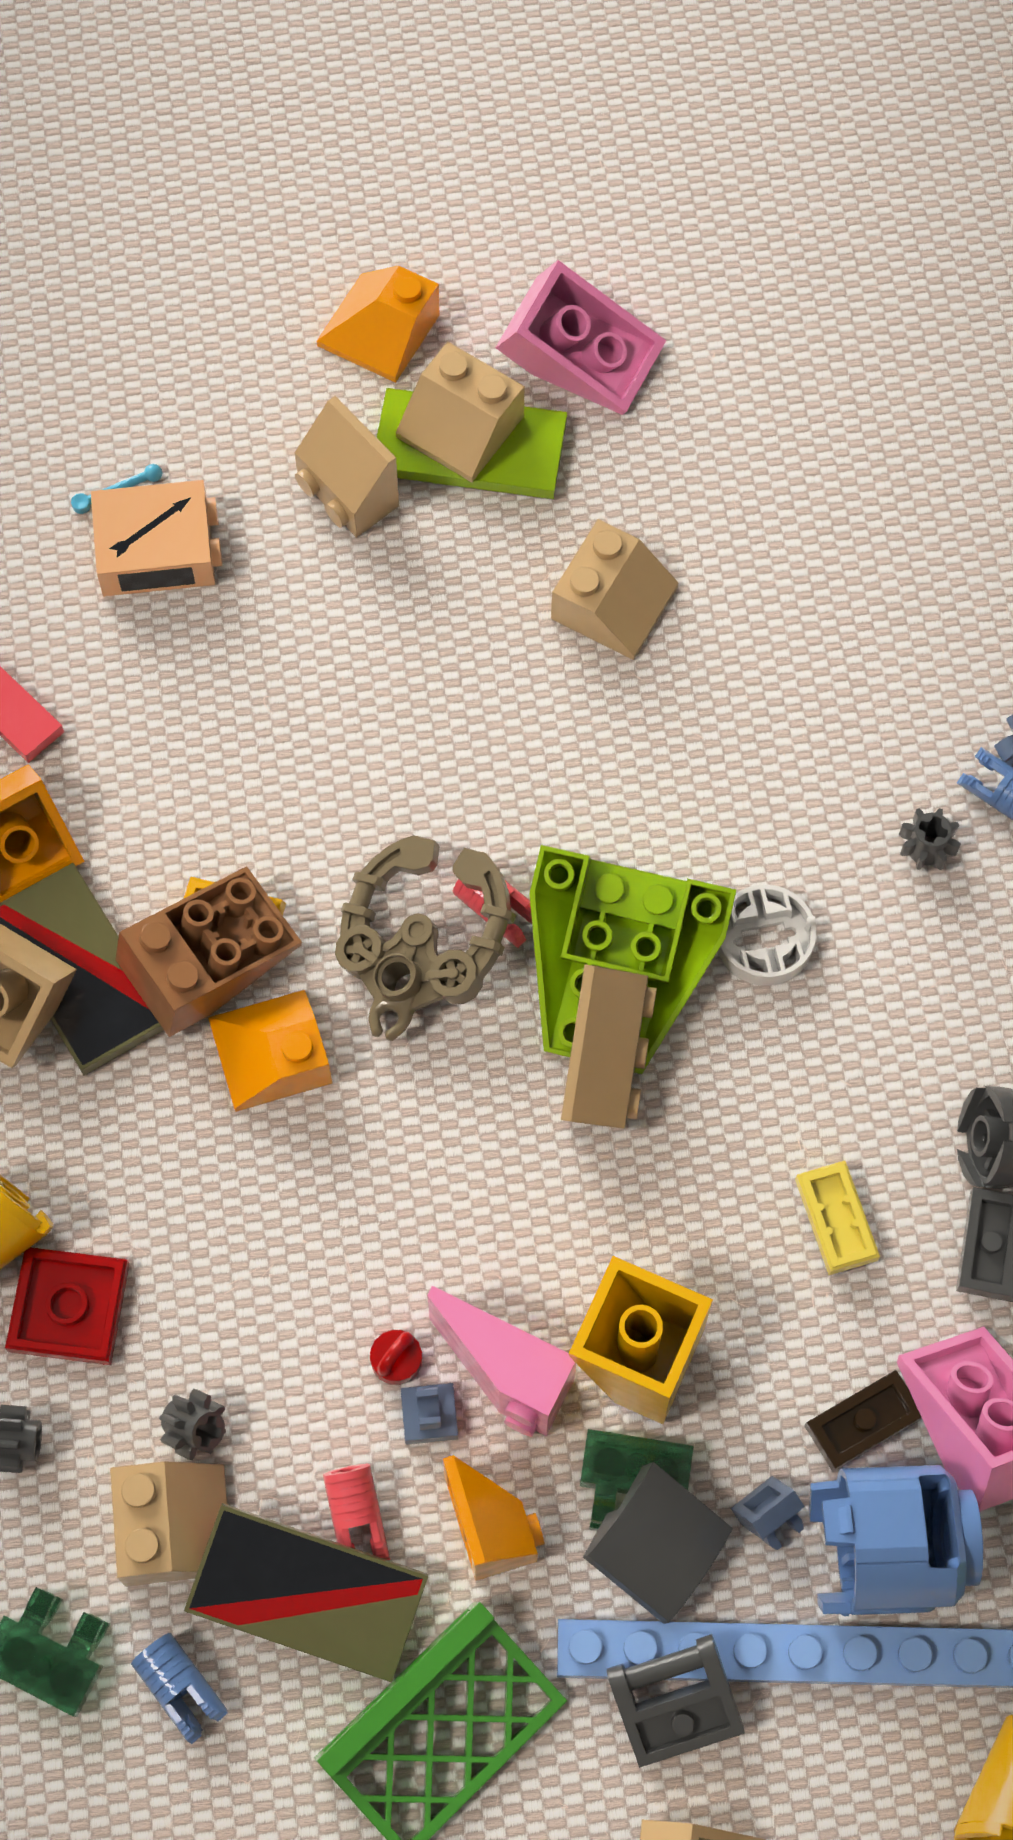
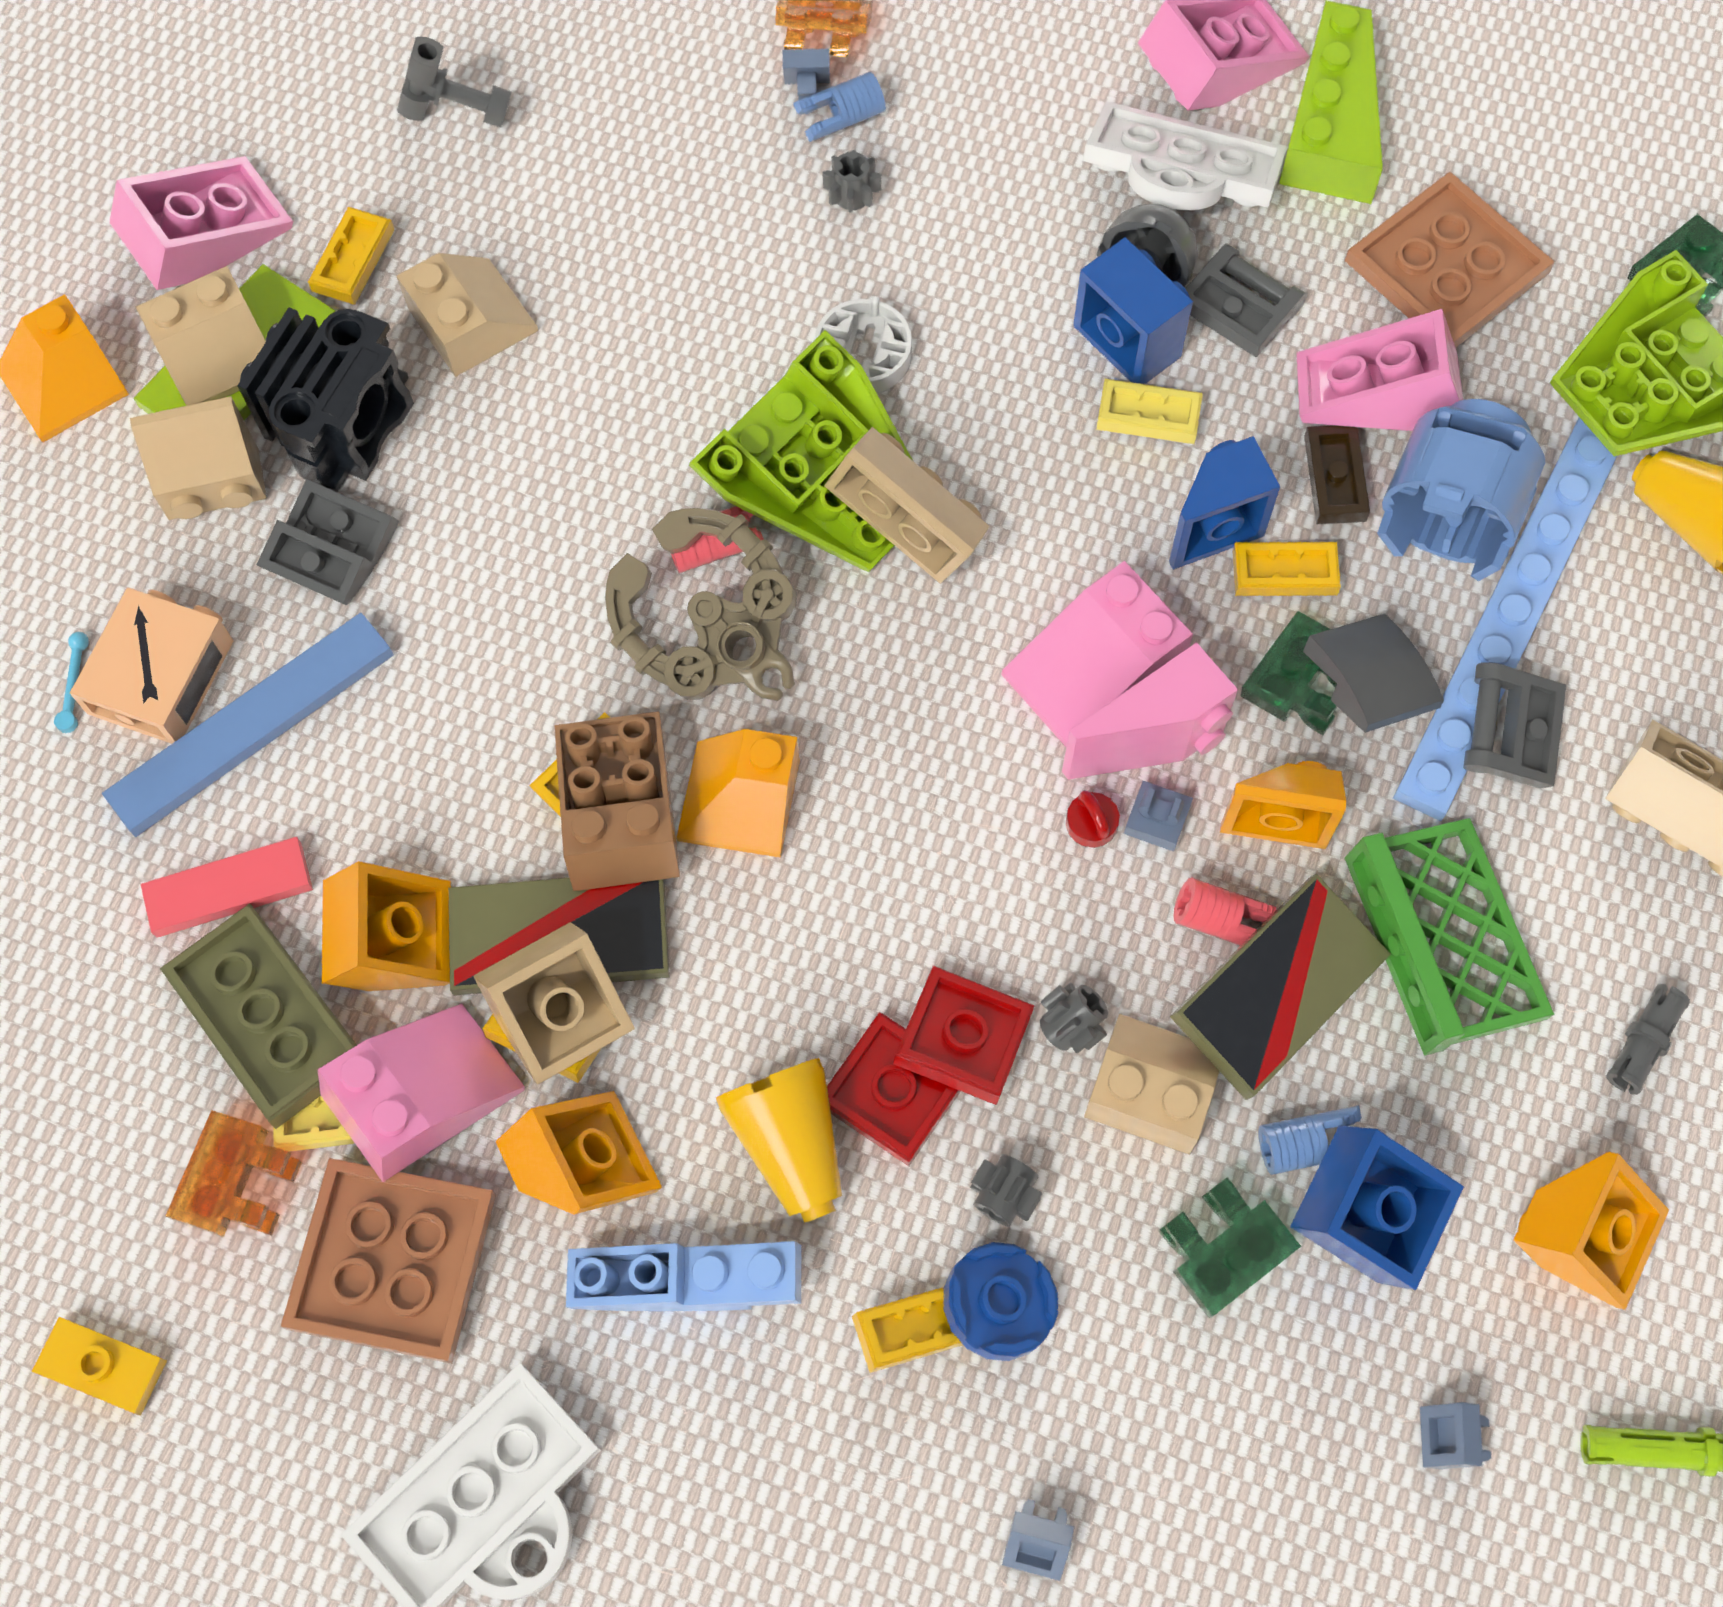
camera: 60 degrees left, 0 degrees up
yellow slope [569,1256,713,1424] -> none
sand blue tile [731,1476,805,1550] -> none
none -> medium blue tile [101,612,394,837]
none -> black piece [237,307,414,492]
none -> dark grey slope [256,479,399,606]
none -> yellow plate [308,206,395,305]
none -> dark grey bar [397,37,512,128]
none -> red tile [893,966,1035,1105]
none -> bright pink slope [1001,561,1193,747]
none -> blue brick [1073,237,1193,384]
none -> blue slope [1169,436,1280,570]
none -> yellow plate [1232,542,1341,596]
none -> blue brick [1290,1126,1464,1290]

